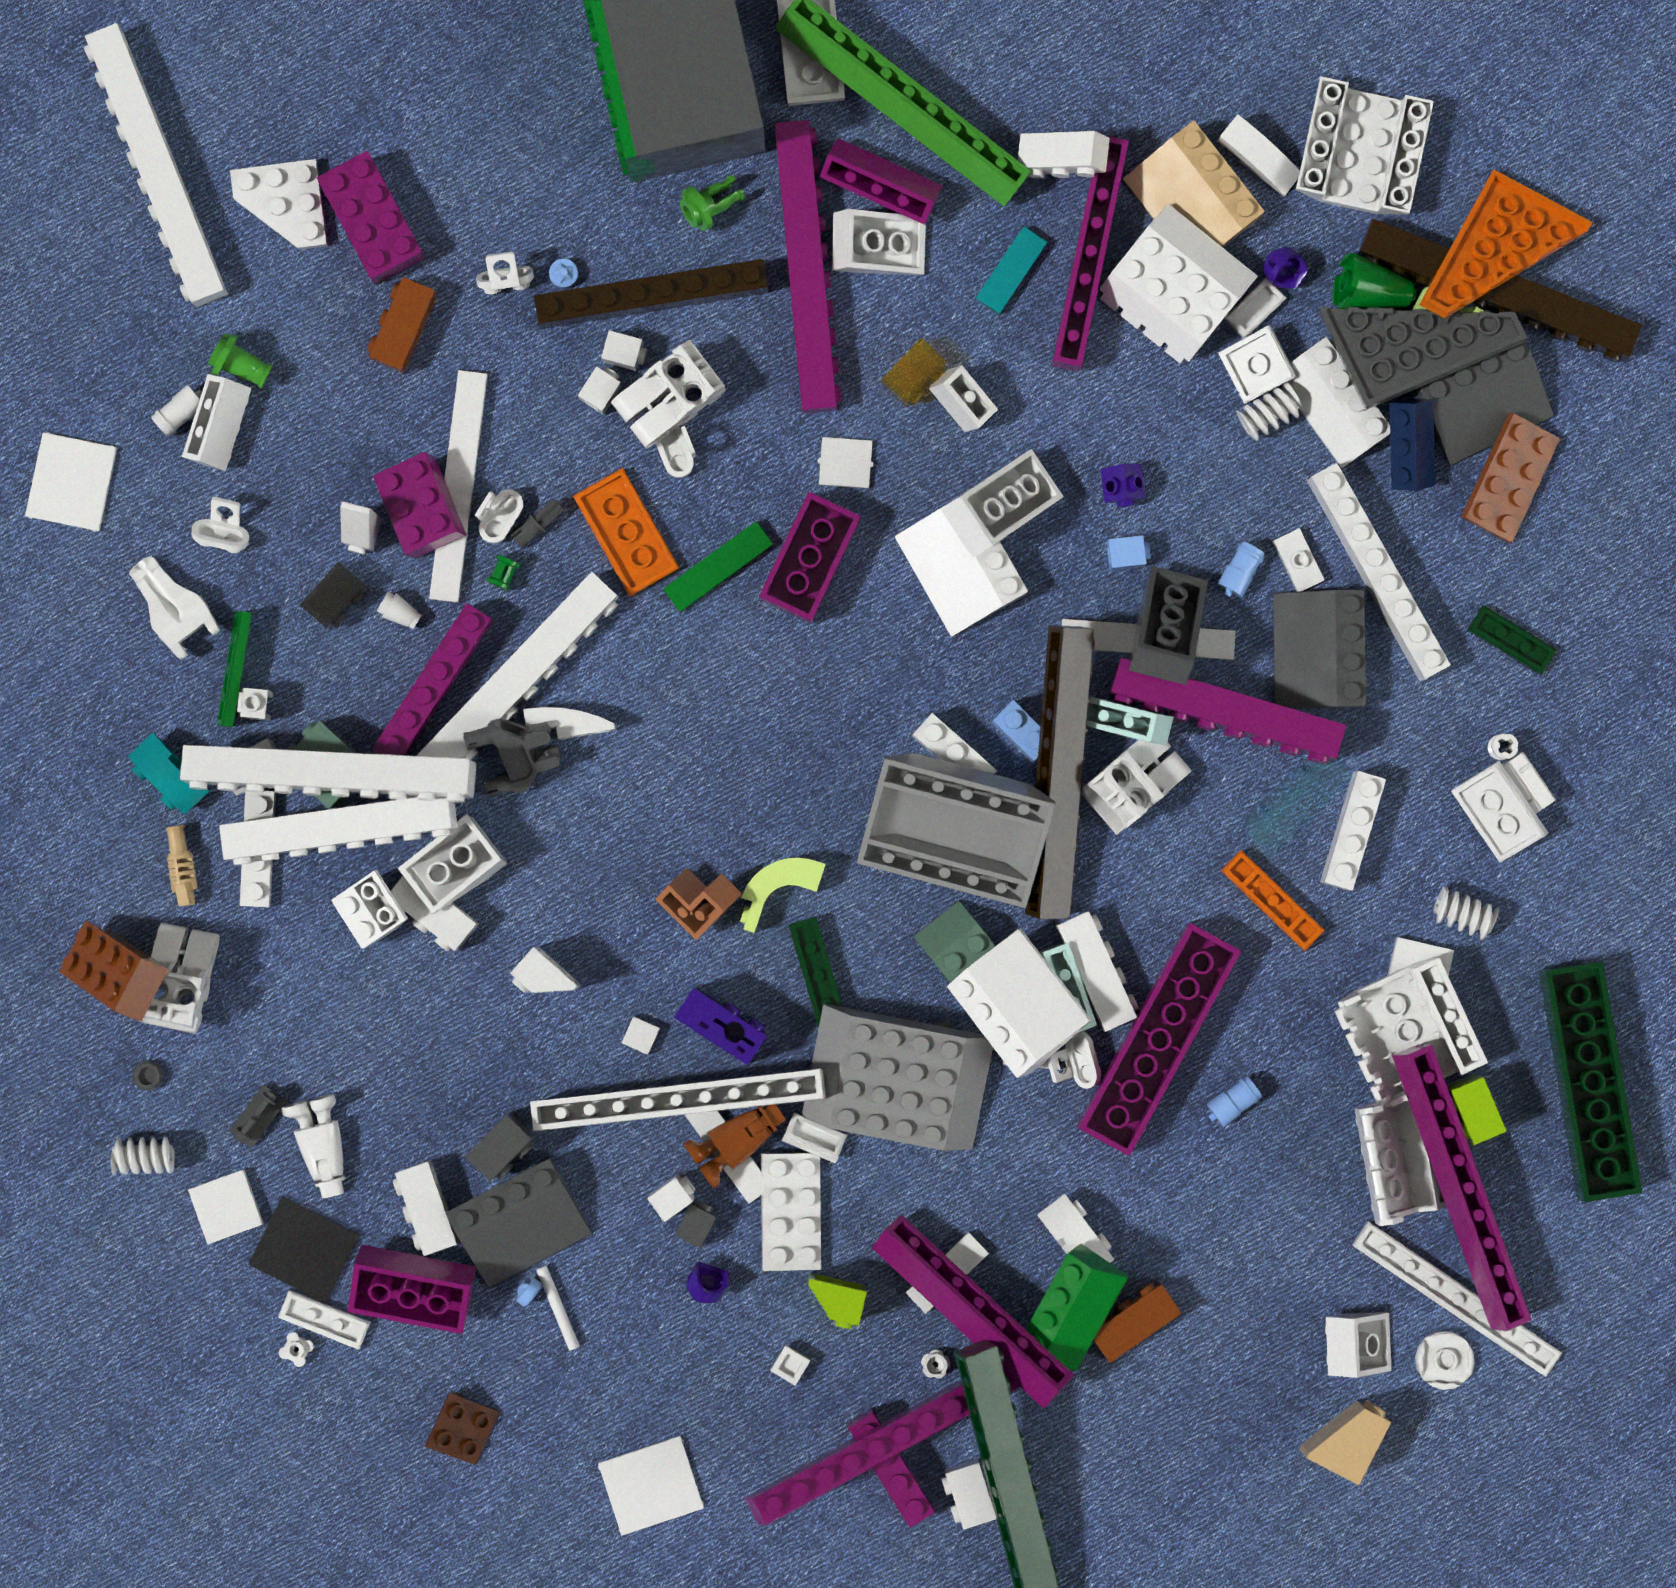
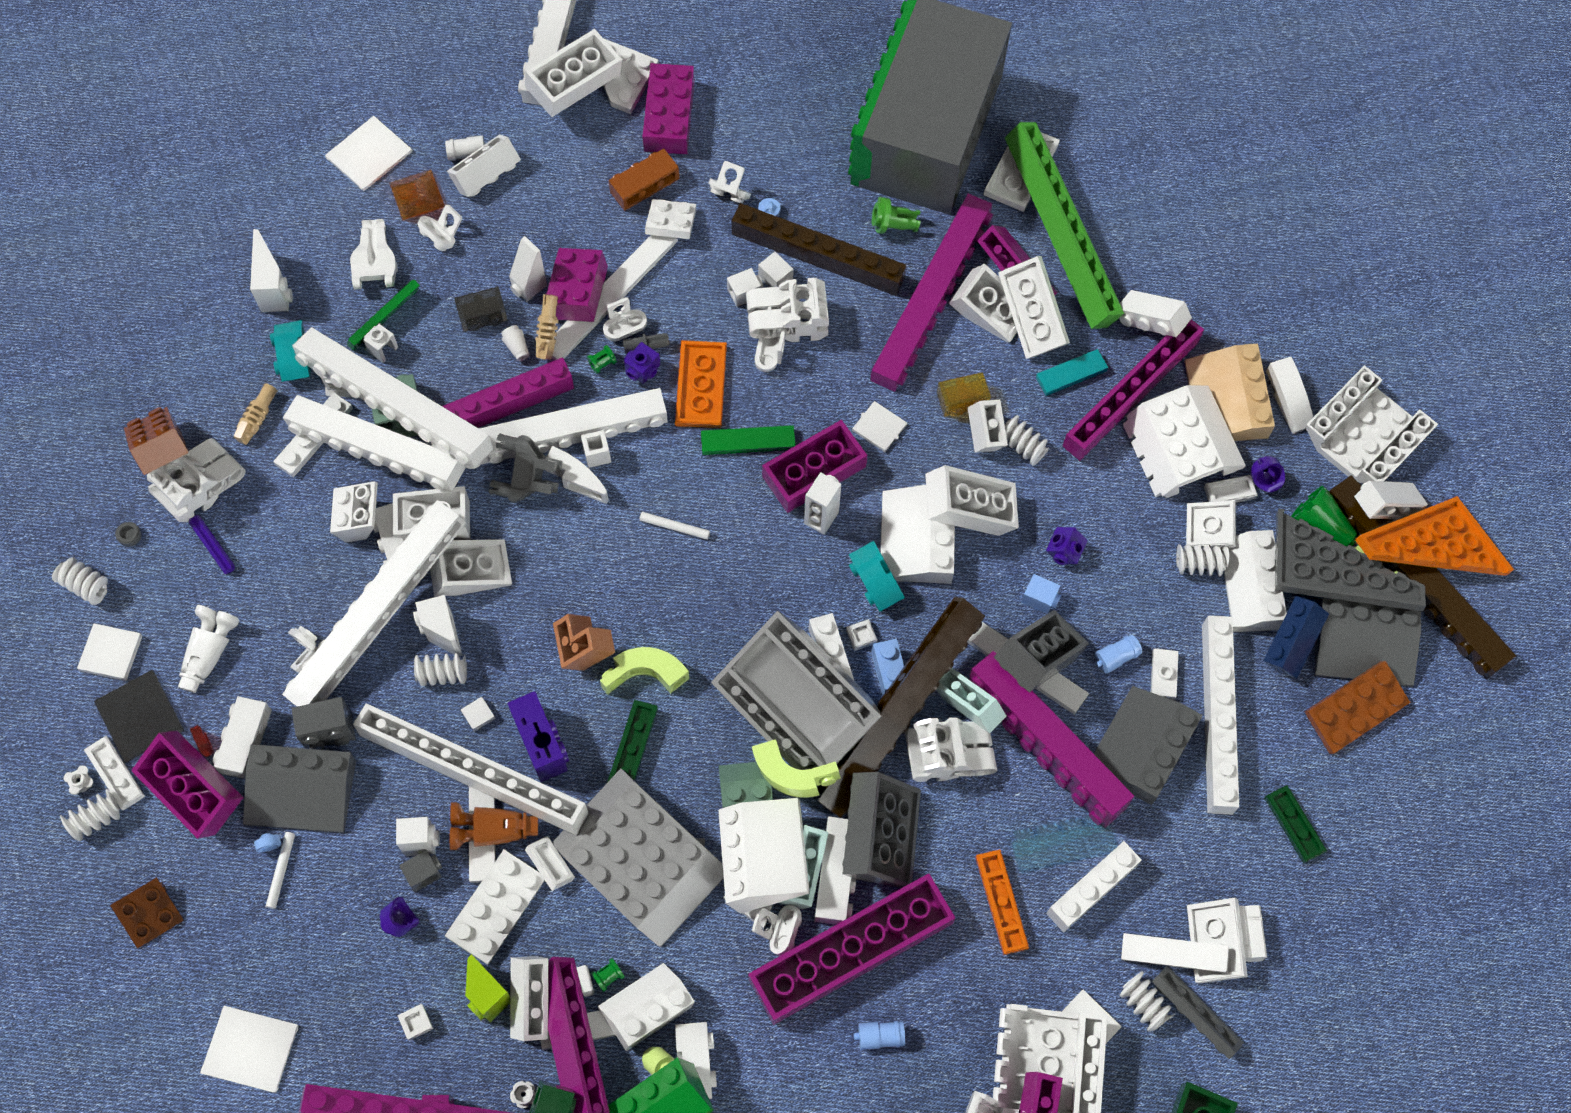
camera: 35 degrees right, 20 degrees down
bright green piece [208,333,273,388] -> none
dark grey hinge [229,1084,287,1148] -> none
white bush [1487,733,1518,760] -> none
none -> white piece [60,789,120,841]
none -> dark purple axle [188,515,235,574]
none -> clear red tile [190,725,214,757]
none -> white slope [250,230,293,312]
none -> white brick [282,500,466,706]
none -> white bracket [288,626,317,672]
none -> clear orange slope [389,169,445,221]
none -> white piece [414,653,467,686]
none -> white slope [430,539,512,596]
none -> white brick [510,956,548,1041]
none -> white brick [525,29,622,117]
none -> tan hinge [535,294,558,360]
none -> white tile [577,965,595,997]
none -> white brick [581,430,611,468]
none -> green bush [591,958,625,992]
none -> white slope [598,963,695,1051]
none -> dark purple brick [624,342,661,384]
none -> white bar [640,512,710,540]
none -> yellowish green brick [642,1047,675,1075]
none -> white plate [645,199,696,239]
none -> yellowish green arch [752,739,841,798]
none -> white brick [804,472,841,535]
none -> dark grey slope [842,772,921,888]
none -> white tile [846,619,878,651]
none -> teal brick [849,541,905,612]
none -> white plate [998,256,1070,359]
none -> white piece [1005,415,1049,466]
none -> white tile [1121,933,1229,973]
none -> dark grey plate [1152,966,1244,1059]
none -> white brick [1354,481,1428,519]

